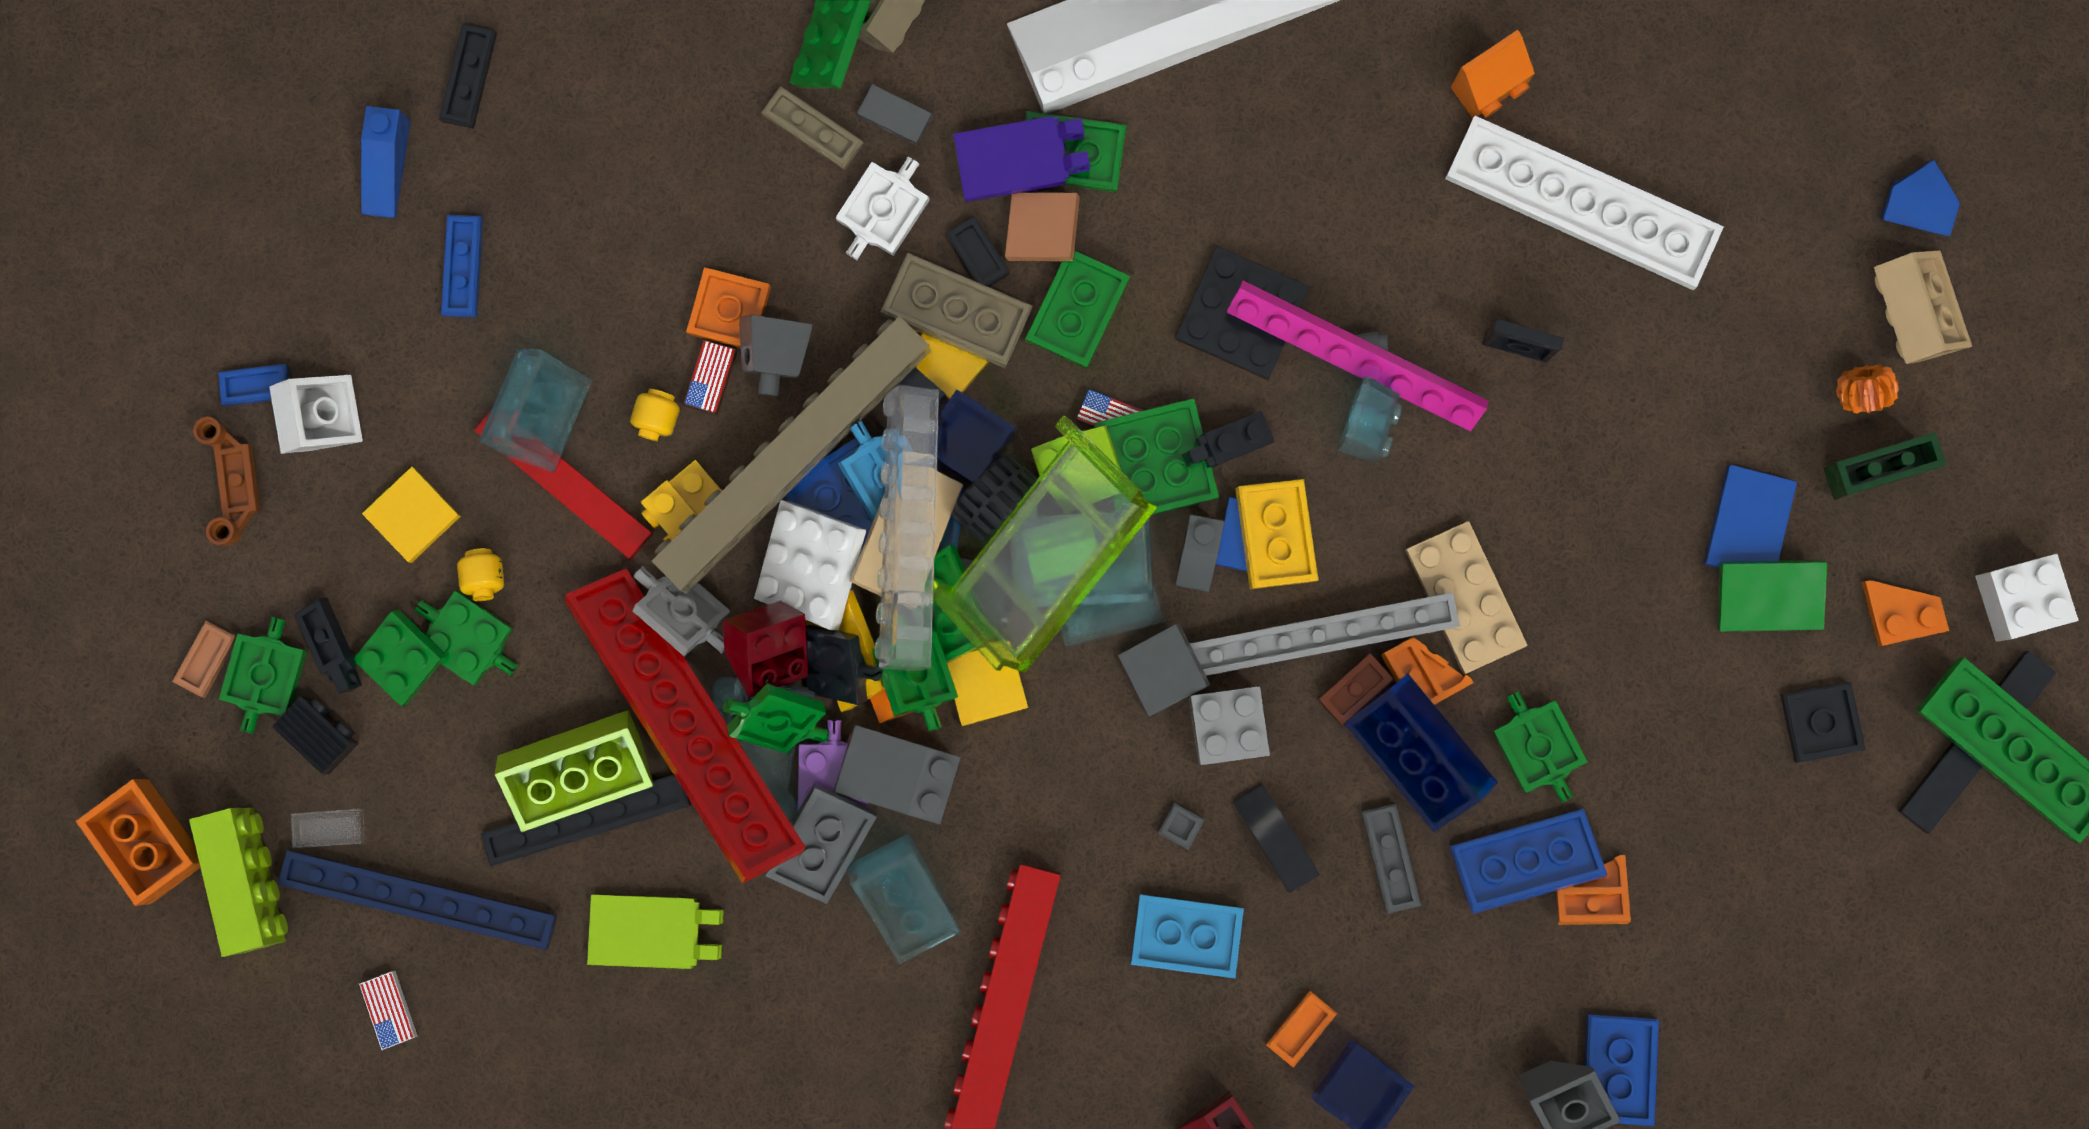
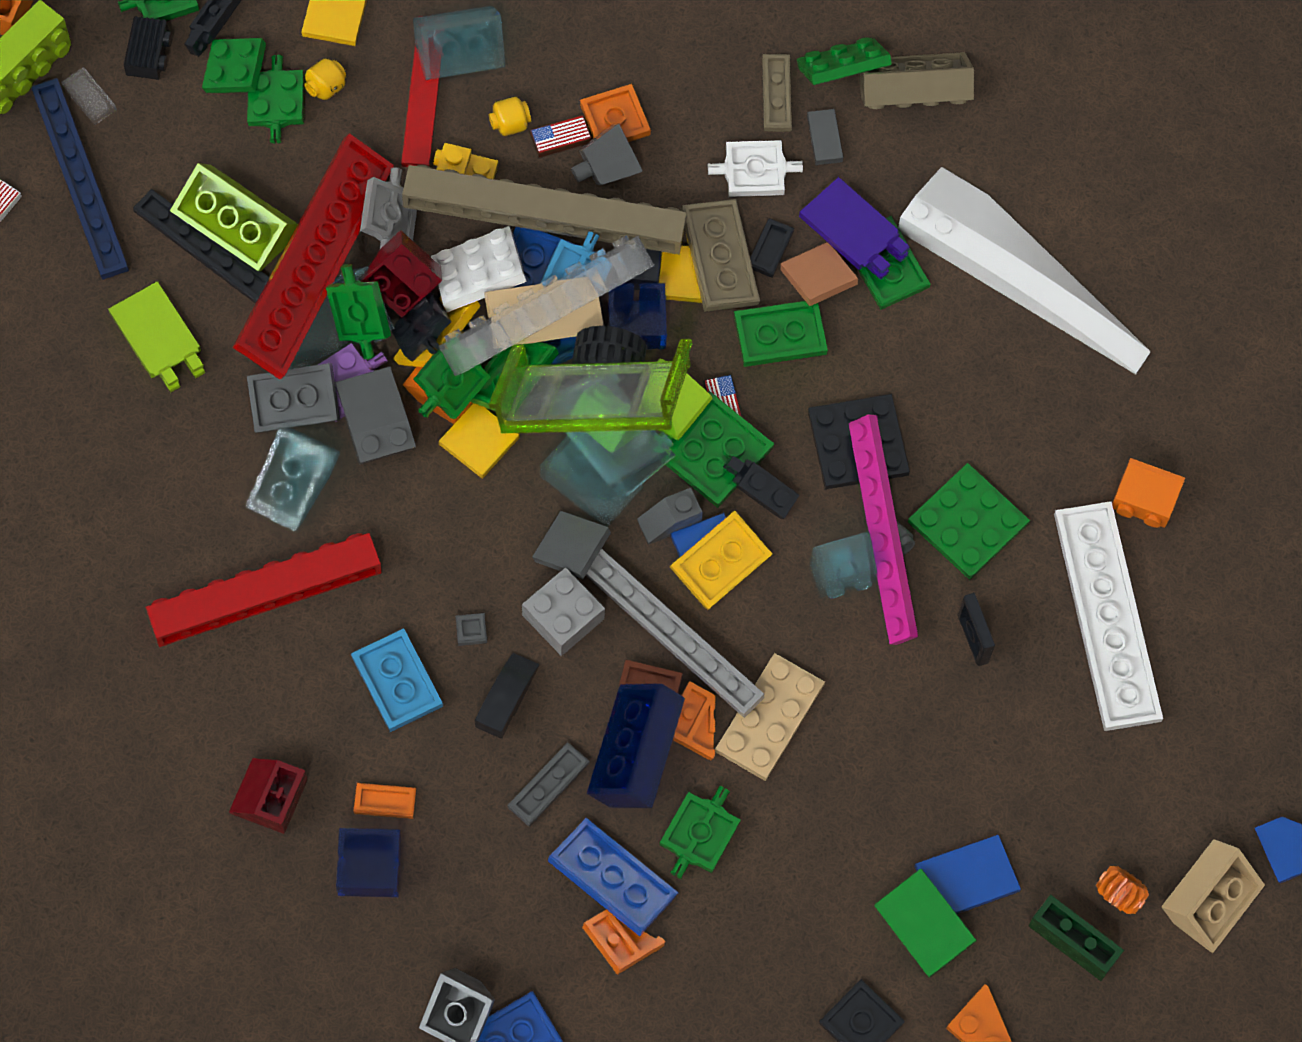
camera: 45 degrees right, 15 degrees down
none -> green plate [908,463,1030,580]

